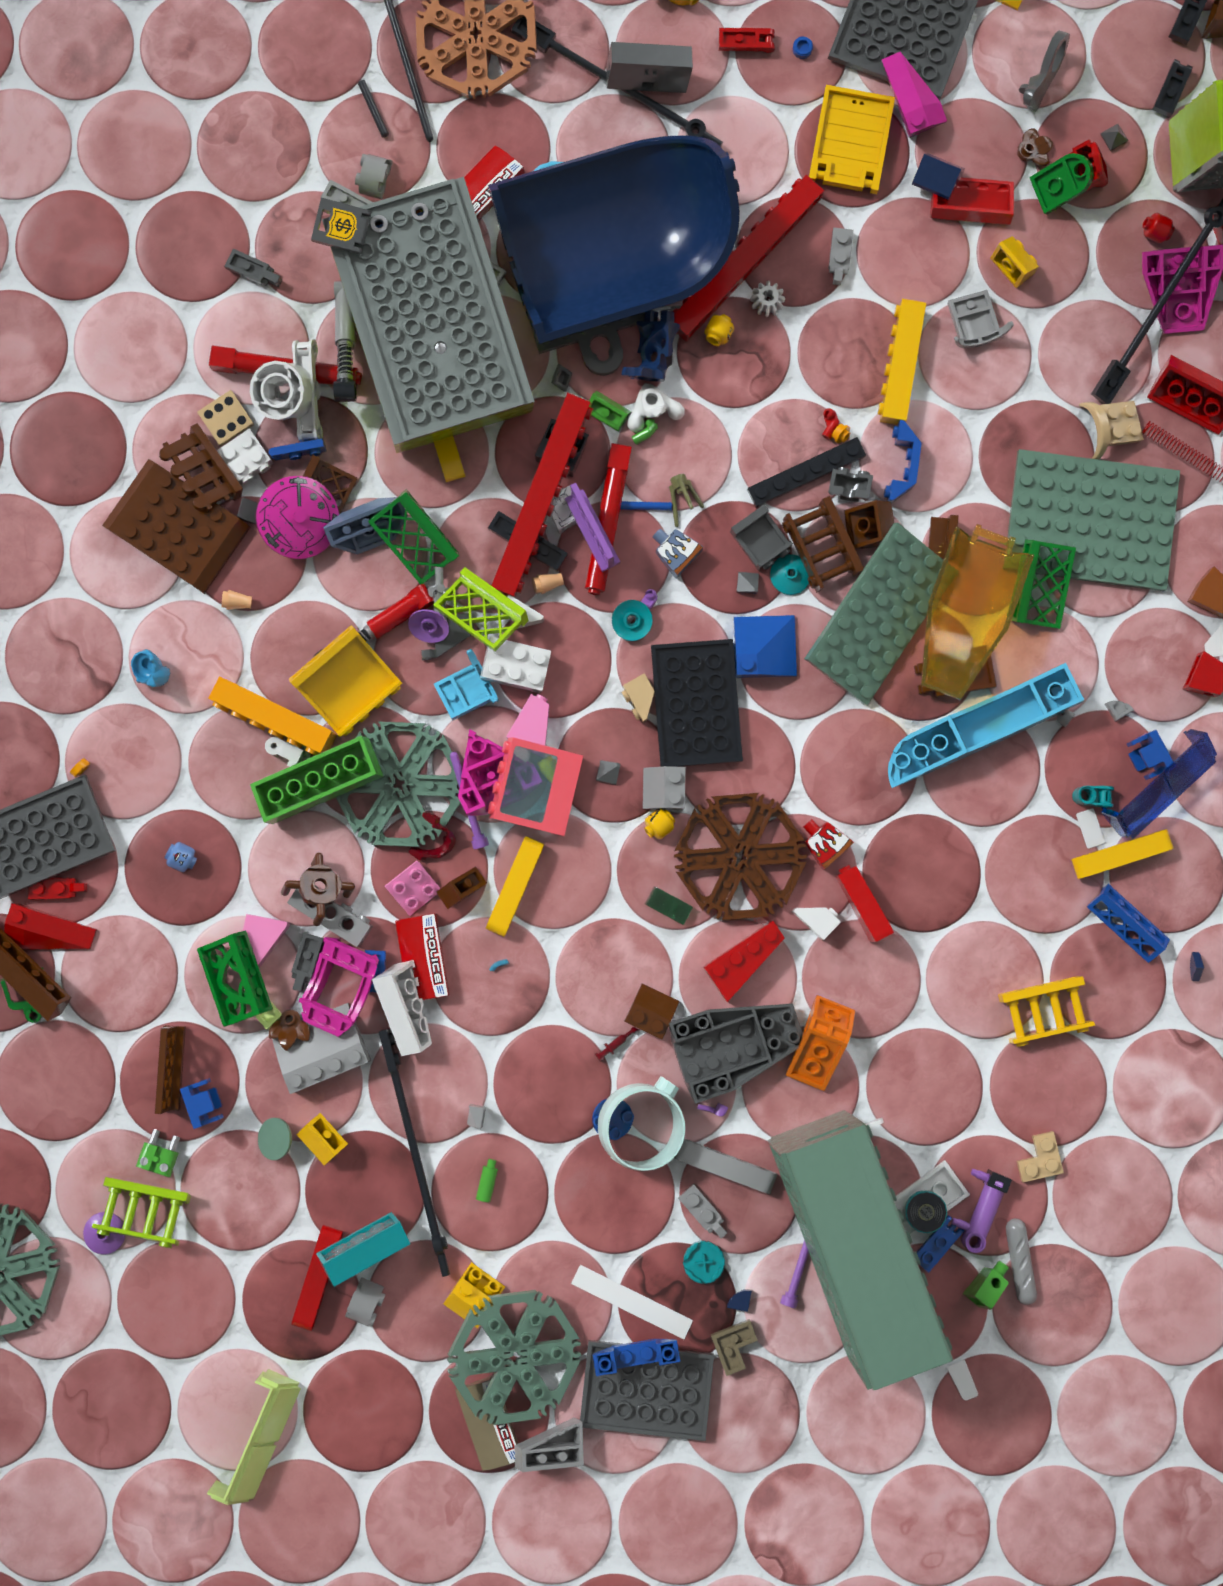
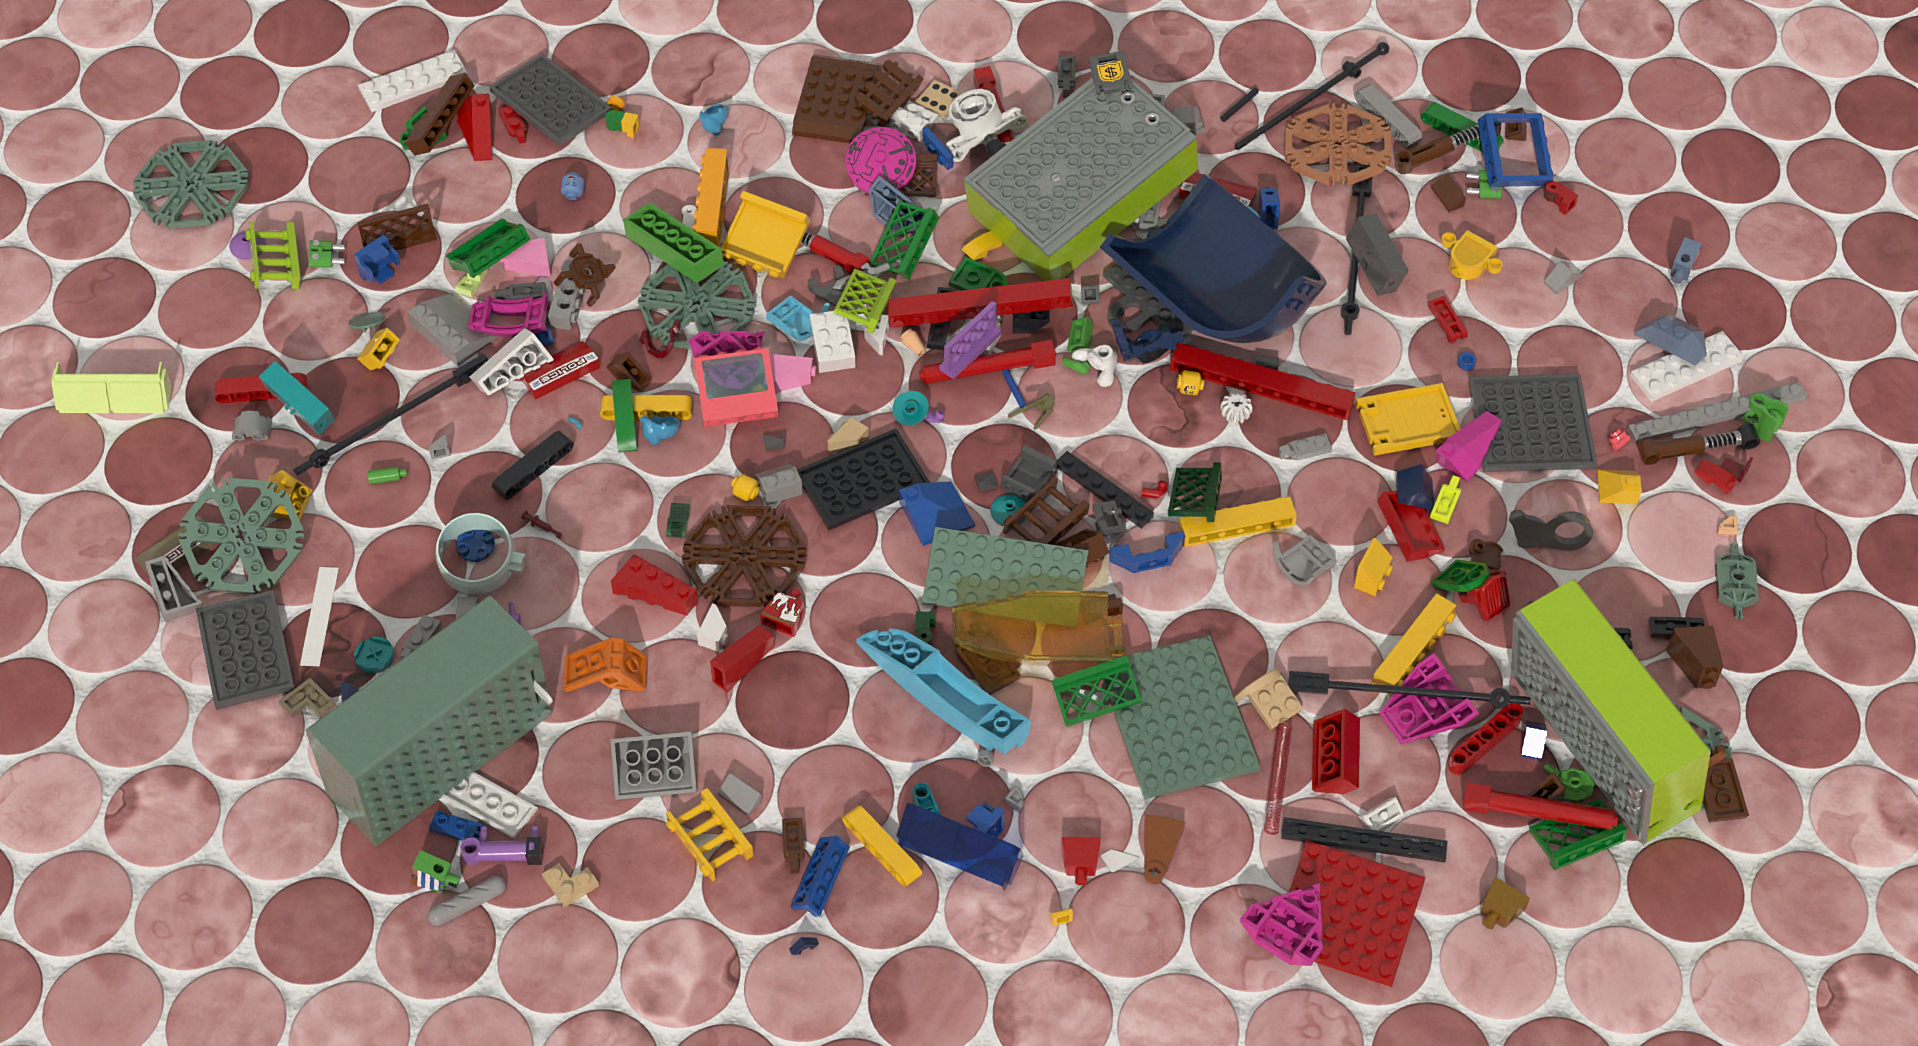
camera: 70 degrees right, 30 degrees down
light nougat cone [222,590,252,610] -> none
reddish brown plate [269,1010,310,1051] -> none
bright pink hinge [385,861,441,916] -> none
medium lavender dish [408,609,449,643] -> none
medium lavender piece [450,752,489,849] -> none
blue slope [593,1339,680,1376] -> none
reddish brown slope [624,983,679,1040] -> none
torso [652,528,703,579] -> none
dark grey wedge [669,1003,803,1104] -> none
light orange plate [832,424,851,444] -> none
black tile [905,1190,947,1233] -> none
white sticker [947,1360,978,1400] -> none
white sticker [1076,808,1105,849] -> none
red head [1142,213,1175,243] -> none
none -> black beam [492,431,574,500]
none -> leg [605,110,640,138]
none -> light grey slope [610,732,697,800]
none -> green slope [612,379,637,453]
none -> dark azure hair [640,414,681,446]
none -> light grey slope [717,773,762,815]
none -> reddish brown hinge [782,818,804,873]
none -> dark green leg [915,612,936,646]
none -> green tile [949,257,1007,291]
none -> dark green fence [1168,462,1222,522]
none -> blue torso [1258,187,1280,230]
none -> yellow brick [1372,593,1457,696]
none -> neon yellow hinge [1430,475,1461,524]

